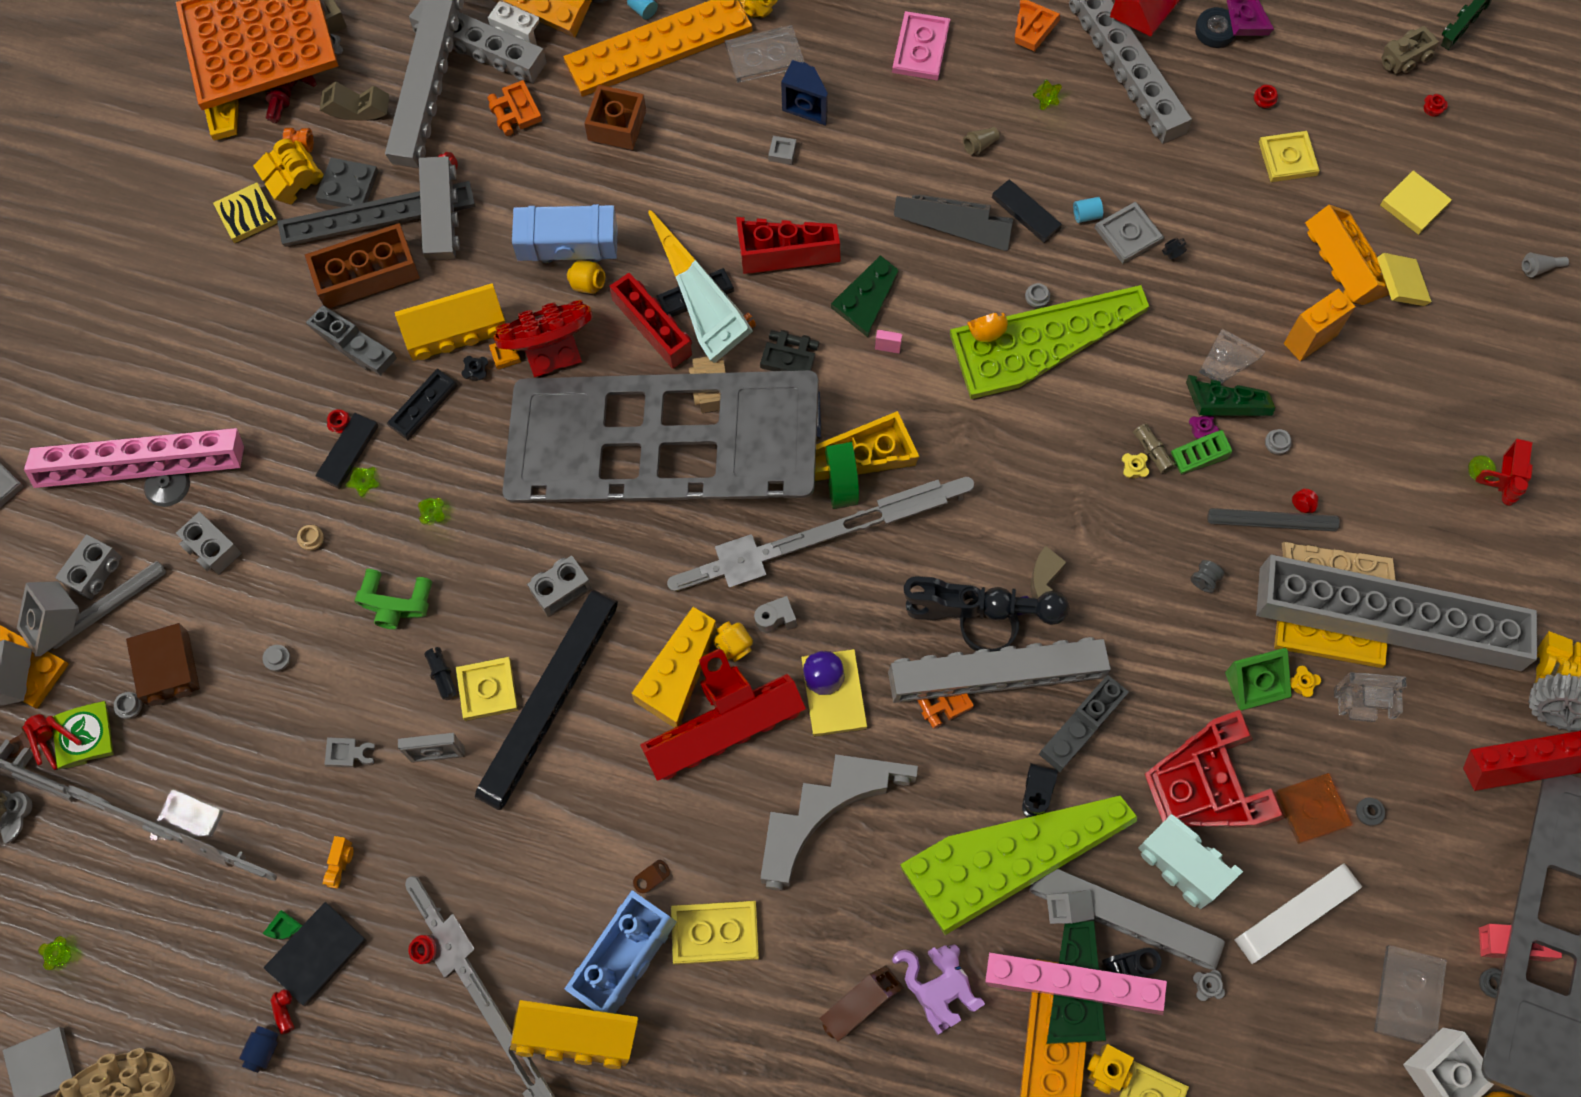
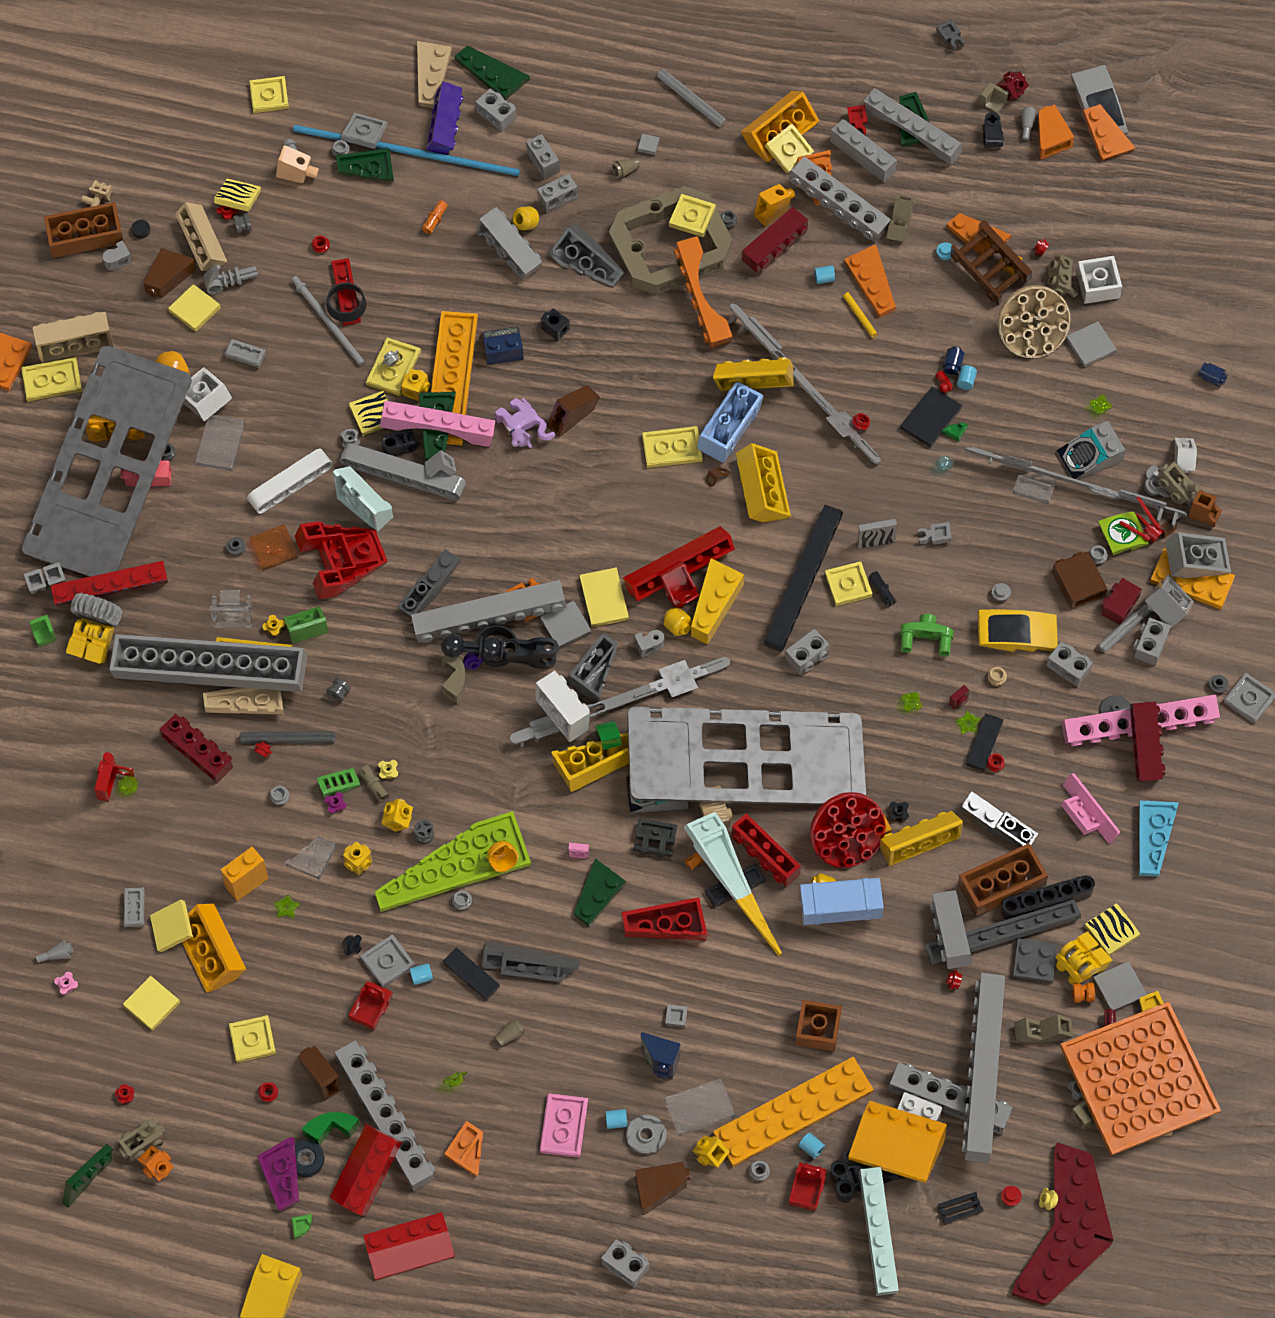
camera: 175 degrees right, 5 degrees down
light orange plate [323,836,354,889] -> none
black tile [387,369,458,440] -> none
orange plate [487,80,542,136] -> none
light grey arch [760,754,918,891] -> none
dark purple hair [803,651,845,695] -> none
lime wing [900,796,1137,935] -> none
black piece [1022,763,1058,818] -> none
dark green wing [1186,375,1276,416] -> none
none -> bright pink plate [54,972,78,994]
none -> light grey plate [124,887,145,928]
none -> orange brick [137,1145,174,1181]
none -> dark red brick [159,713,233,783]
none -> clear neon green plate [274,895,300,918]
none -> reddish brown slope [298,1046,342,1101]
none -> green brick [302,1112,360,1146]
none -> yellow brick [343,841,372,875]
none -> red piece [348,981,393,1030]
none -> light yellow tile [349,391,388,436]
none -> yellow brick [381,799,413,832]
none -> dark grey wheel [414,820,434,844]
none -> white brick [535,671,590,742]
none -> light grey tile [540,601,592,649]
none -> dark grey wedge [567,633,618,704]
none -> medium azure piece [605,1109,627,1129]
none -> light grey tile [626,1115,667,1155]
none -> yellow slope [736,443,791,522]
none -> clear light blue plate [935,456,954,470]
none -> dark red plate [949,685,969,710]
none -> medium azure piece [957,365,977,390]
none -> yellow slope [978,609,1058,652]
none -> black beam [1001,875,1095,920]
none -> slope [1056,421,1125,480]
none -> bright pink bracket [1061,773,1120,844]
none -> light grey tile [1093,961,1147,1011]
none -> dark red brick [1101,578,1142,625]
none -> dark red brick [1129,701,1166,782]
none -> medium azure wing [1139,800,1179,877]
none -> dark grey plate [1209,675,1229,694]

